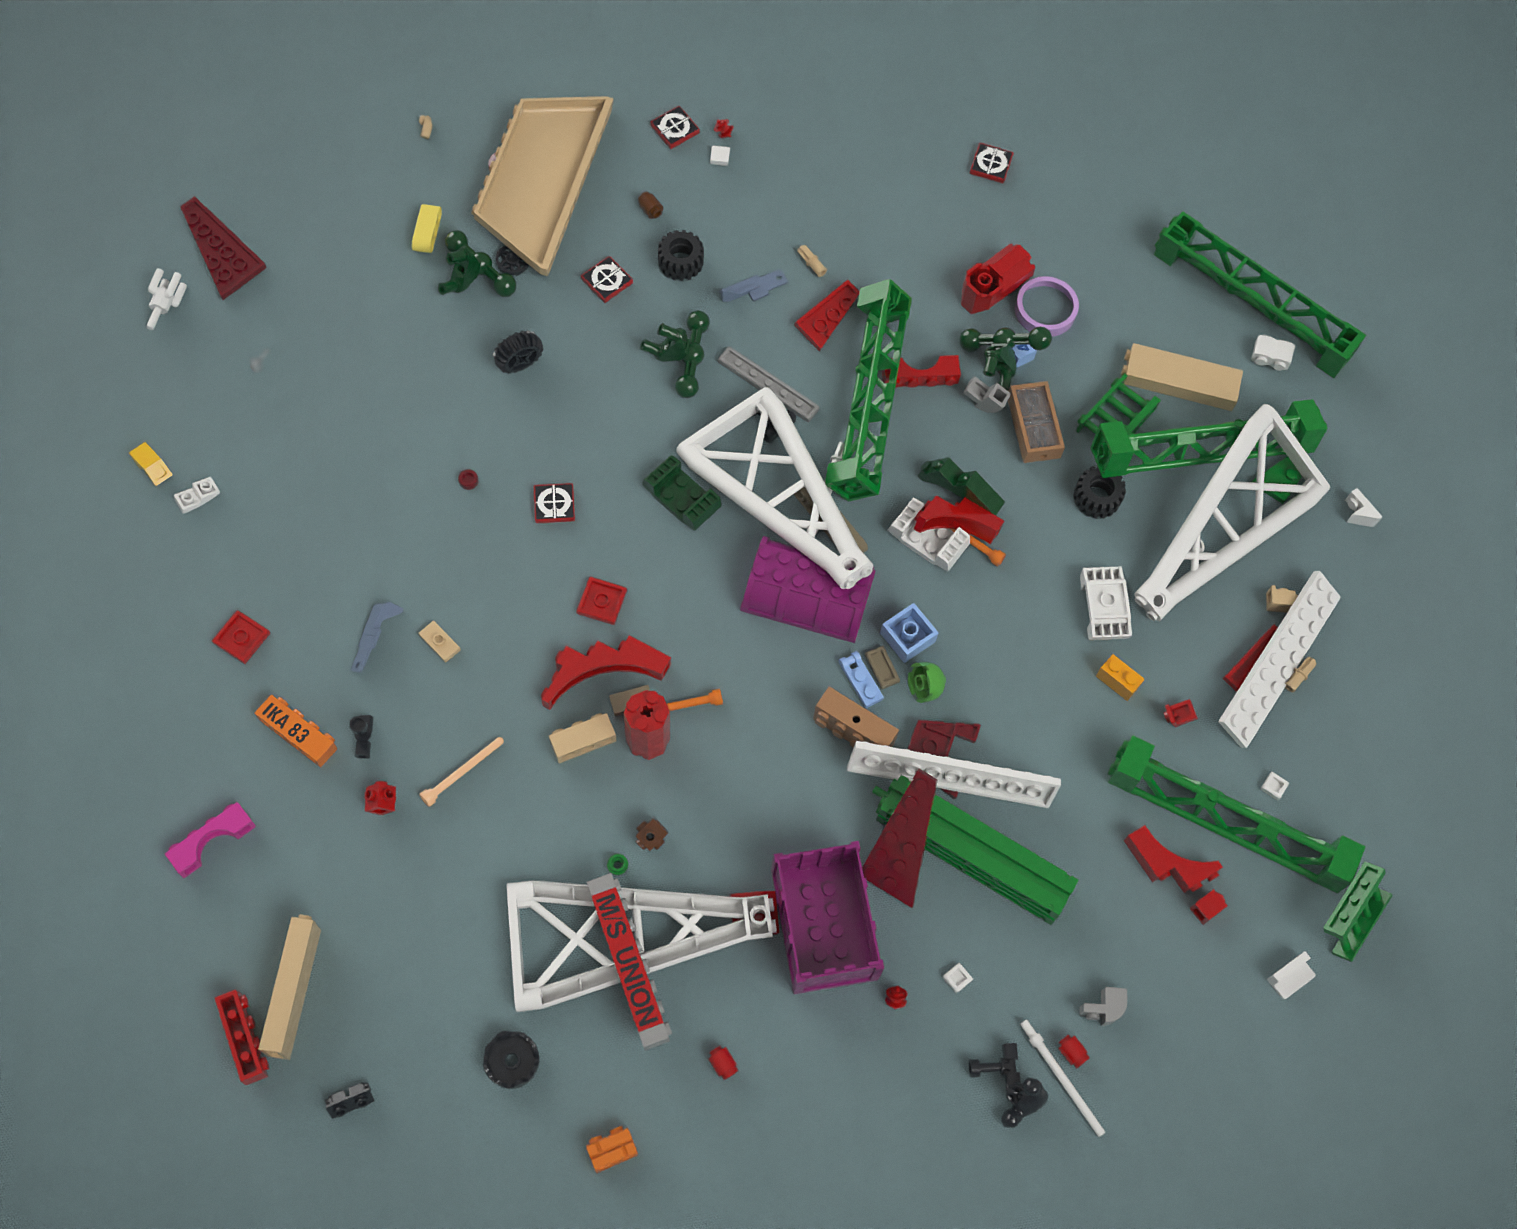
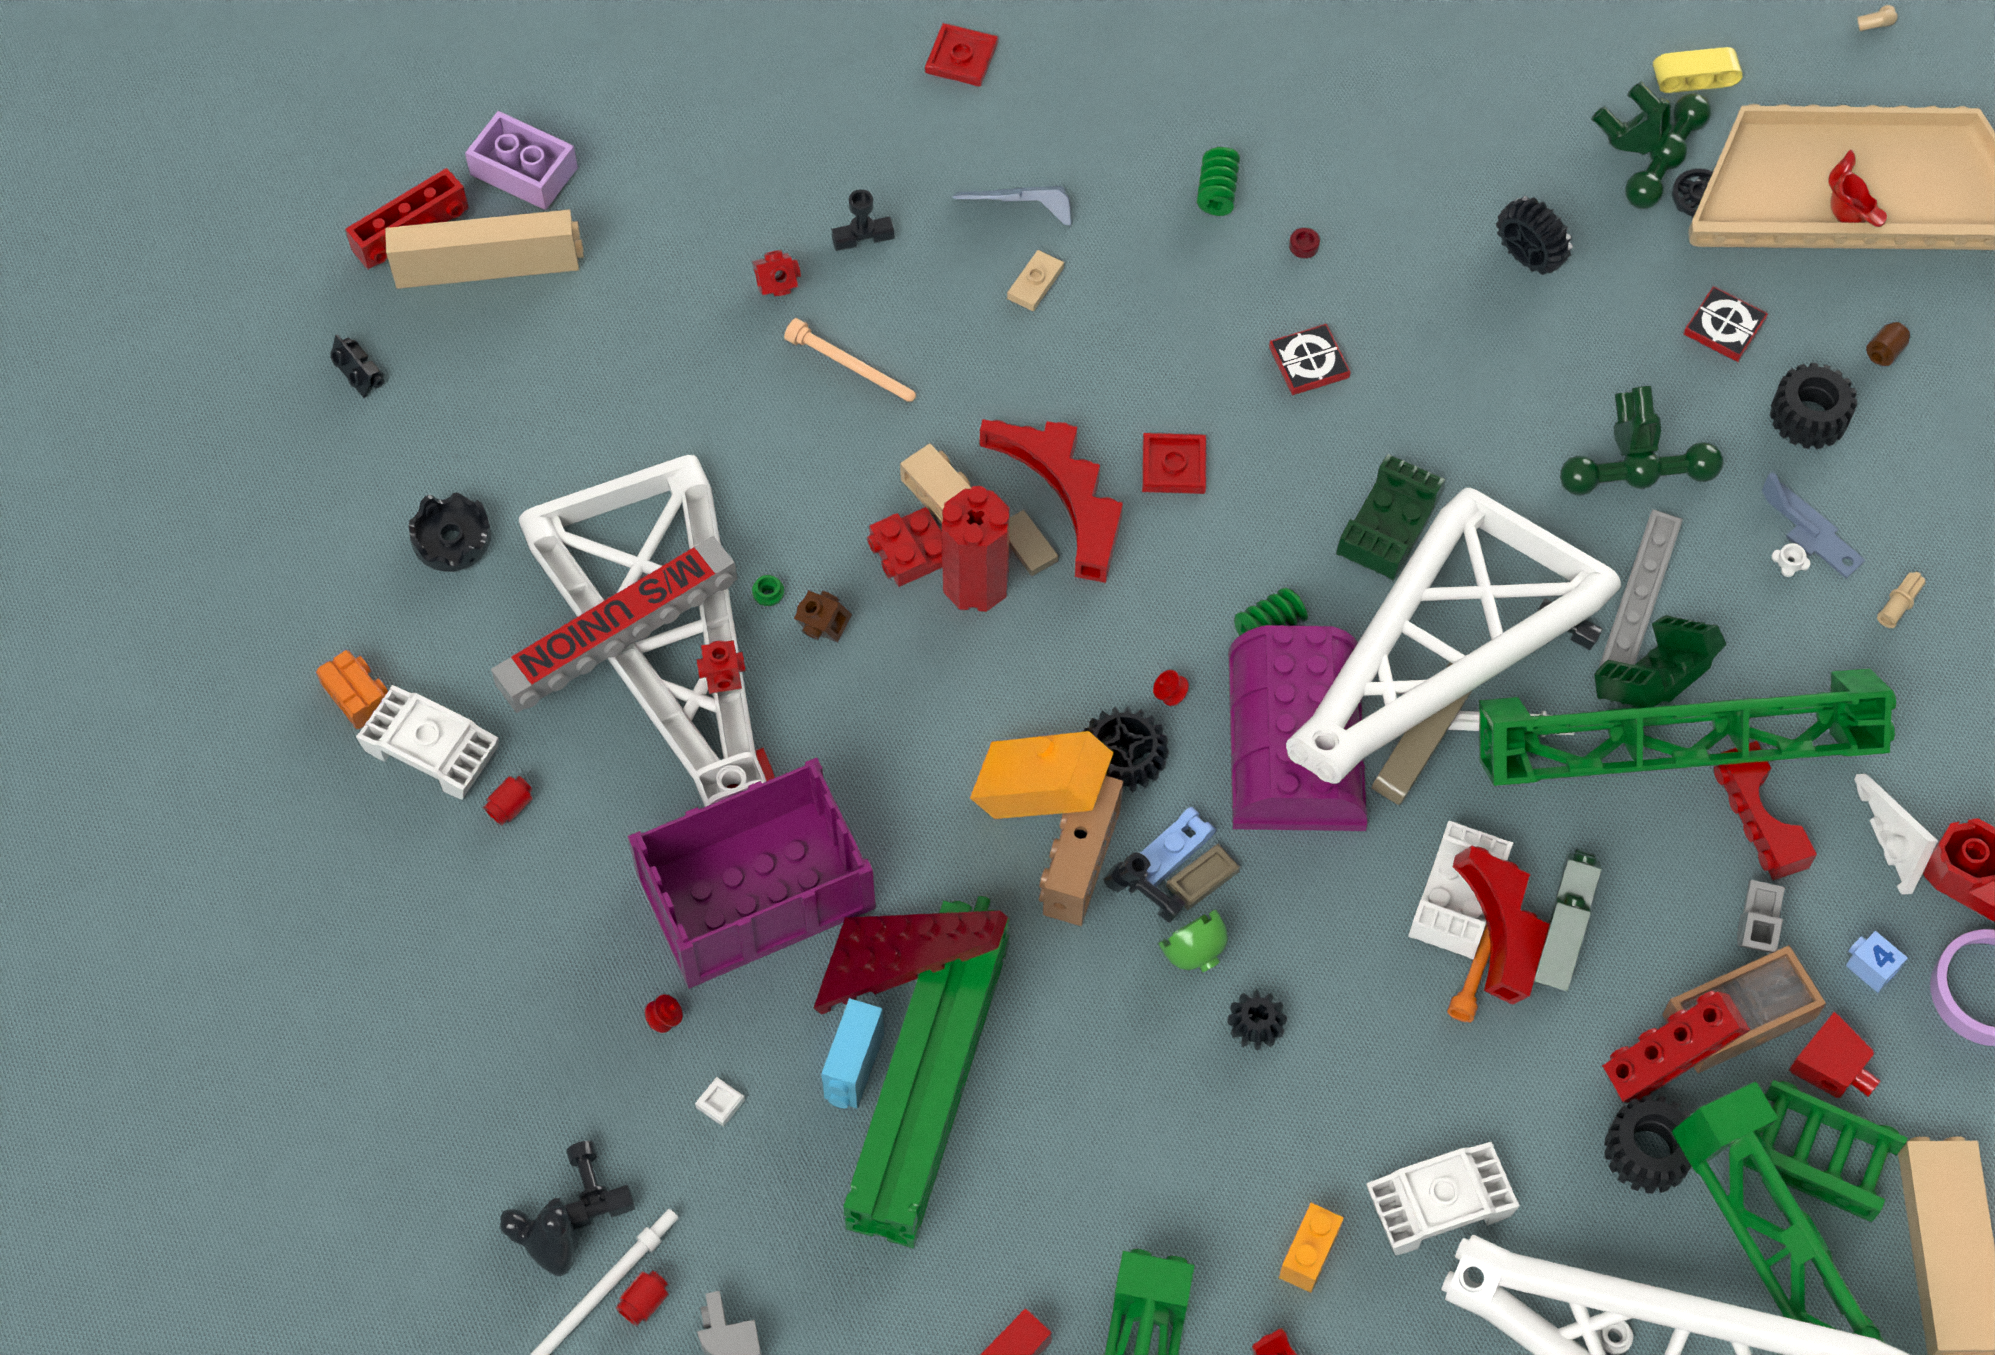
camera: 80 degrees right, 5 degrees down
dark pink arch [165,802,256,878] -> none
orange brick [255,694,337,768] -> none
orange piece [667,688,723,711] -> none
red wing [794,280,860,352] -> none
white plate [847,741,1061,808] -> none
light blue brick [880,603,939,663] -> none
dark red wing [907,720,981,799] -> none
dark green connector [959,326,1052,392] -> none
none -> white plate [356,685,499,800]
none -> lavender brick [465,111,578,210]
none -> red brick [697,640,746,694]
none -> medium azure brick [821,998,884,1109]
none -> red plate [867,507,943,587]
none -> light orange brick [970,731,1113,819]
none -> black gear [1083,706,1169,793]
none -> black bar [1103,852,1185,923]
none -> red wheel [1153,670,1189,706]
none -> green piece [1197,147,1240,216]
none -> black gear [1227,990,1287,1051]
none -> green piece [1234,587,1308,636]
none -> dark green plate [1594,615,1727,708]
none -> red brick [1602,991,1751,1103]
none -> white plate [1772,543,1810,577]
none -> red torso [1788,1012,1881,1098]
none -> red hair [1828,150,1887,227]
none -> white wing [1854,774,1938,894]

